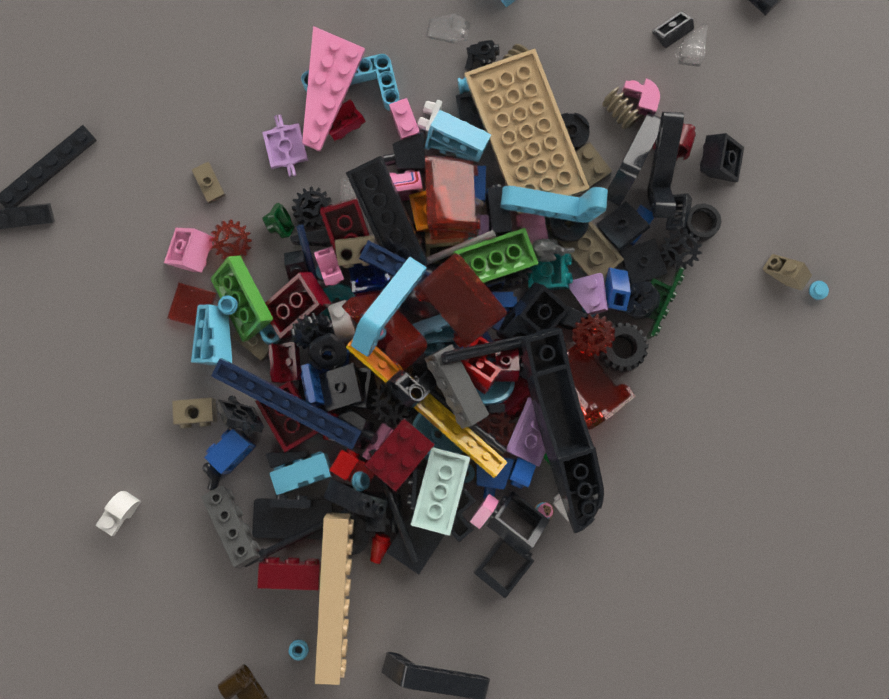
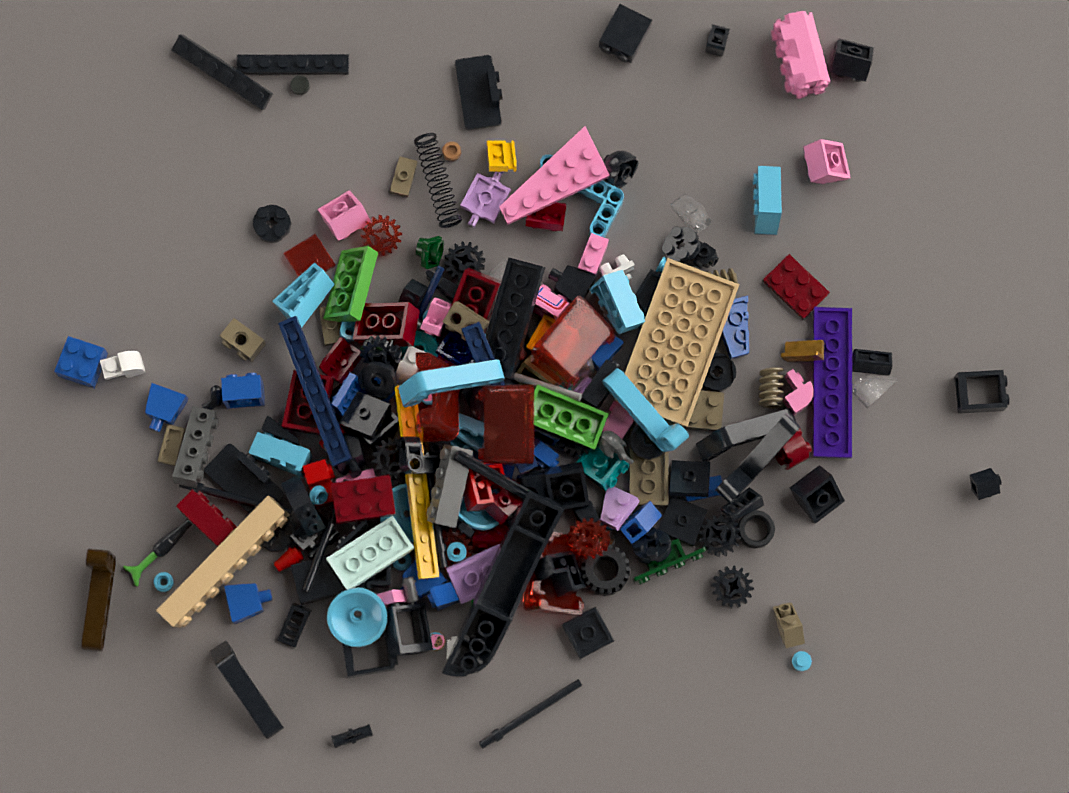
camera: 40 degrees right, 5 degrees down
black plate [216,395,264,436] -> none
medium azure plate [218,295,238,315] -> none
none -> blue brick [54,336,108,388]
none -> black piece [123,519,193,586]
none -> blue torso [145,383,188,432]
none -> dark tan plate [158,424,186,466]
none -> blue torso [224,583,273,624]
none -> black plate [253,205,291,243]
none -> black slope [277,603,312,648]
none -> pearl dark grey tile [290,75,310,95]
none -> medium azure dish [327,588,387,647]
none -> black pin [331,724,373,748]
none -> dark grey pin [401,576,419,603]
none -> black piece [414,133,462,228]
none -> medium nougat tile [442,142,461,162]
none -> medium azure plate [447,542,467,562]
none -> black bracket [455,55,503,130]
none -> black bar [478,679,582,749]
none -> yellow plate [487,141,517,172]
none -> black brick [534,550,586,597]
none -> black plate [561,607,614,660]
none -> black cylinder [603,150,639,189]
none -> plate [662,226,701,264]
none -> black gear [711,566,754,609]
none -> wing [721,295,749,360]
none -> dark red plate [763,254,830,320]
none -> pearl gold panel [781,340,824,362]
none -> dark purple plate [813,307,852,459]
none -> black brick [969,468,1002,500]

